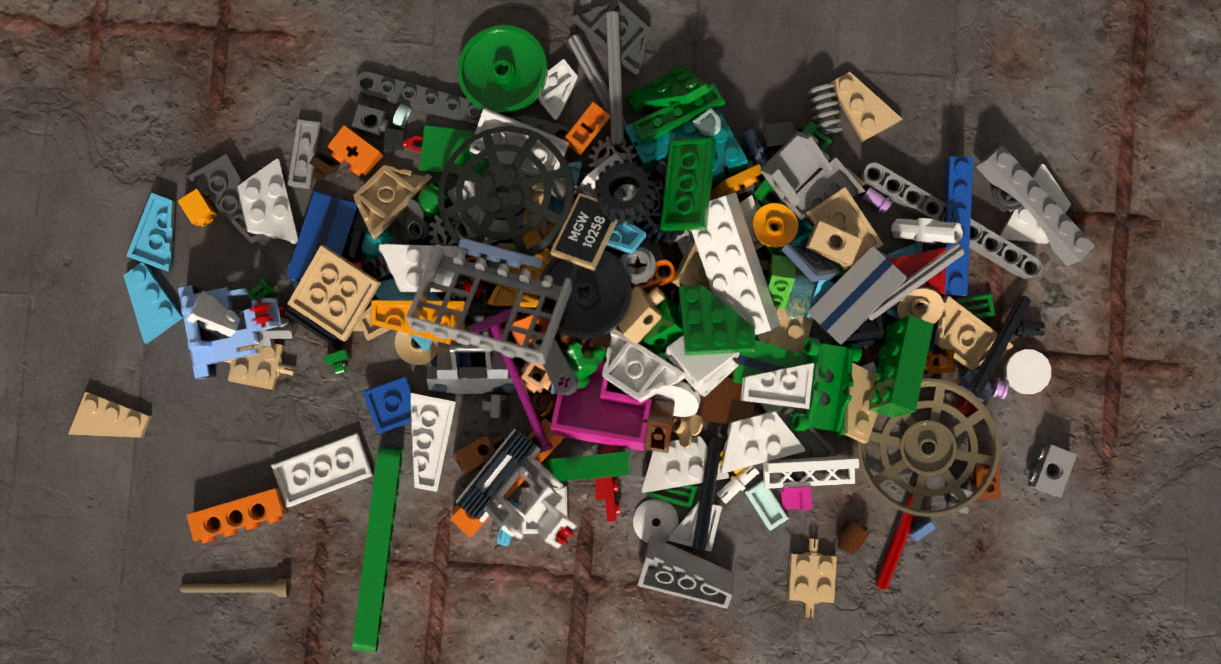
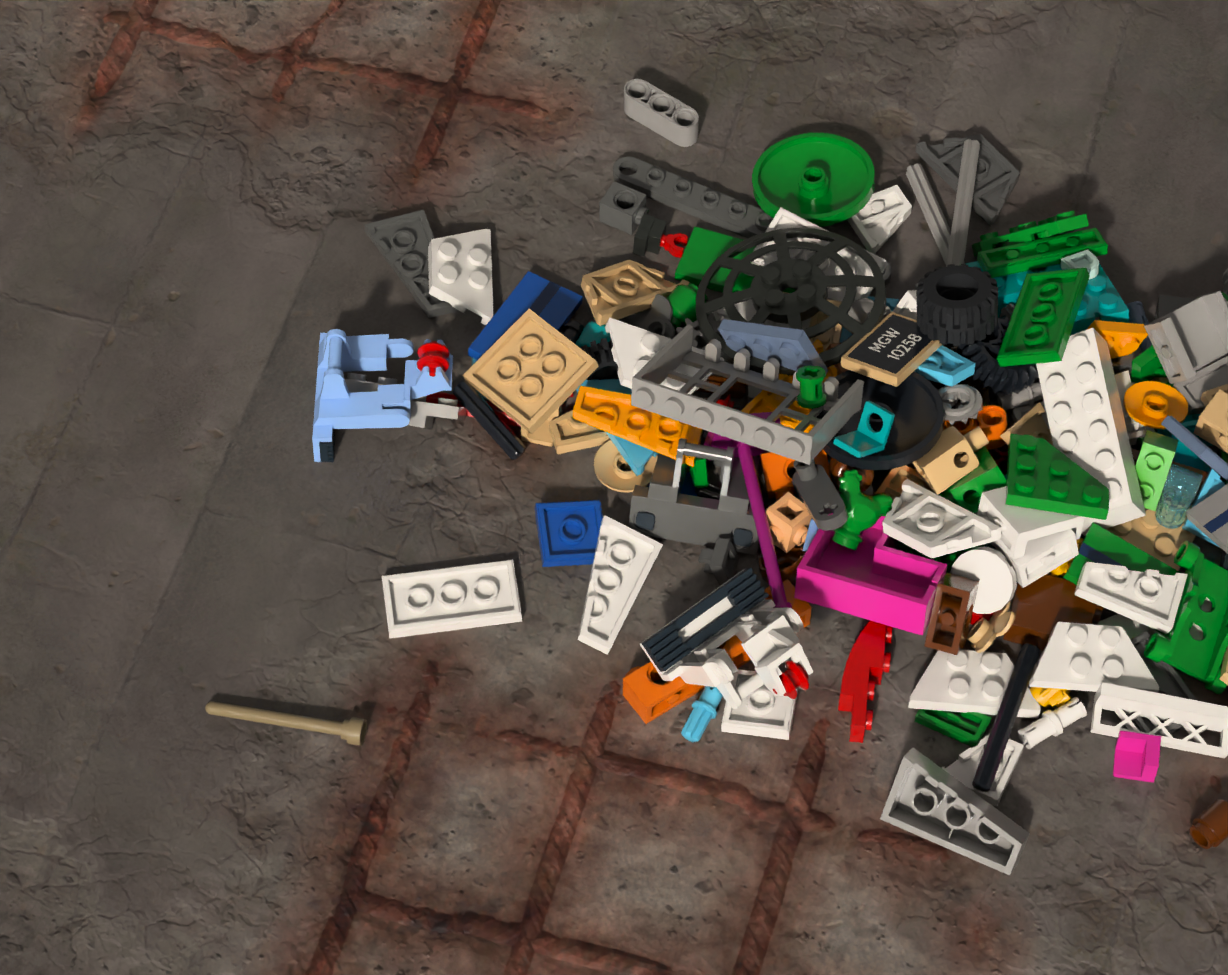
camera: 15 degrees right, 30 degrees down
tan wing [68,392,151,438] -> none
medium azure wing [123,262,183,344] -> none
medium azure wing [126,193,175,273] -> none
light orange brick [178,189,218,227] -> none
orange brick [186,488,288,544] -> none
white wing [187,291,241,336] -> none
tan plate [224,343,296,390] -> none
light grey tile [288,119,322,190] -> none
dark brown tile [309,153,340,181] -> none
green tile [323,350,351,374] -> none
orange brick [327,125,383,177] -> none
green beam [352,446,403,653] -> none
light aqua tile [393,104,411,130] -> none
reddish brown torso [453,433,505,475] -> none
green tile [544,452,632,482] -> none
orange brick [564,102,611,156] -> none
white dish [633,499,679,543] -> none
light aqua tile [745,480,789,531] -> none
tan plate [787,538,837,618] -> none
none -> light grey beam [624,79,699,147]
none -> green bush [796,365,827,409]
none -> teal bracket [833,400,895,458]

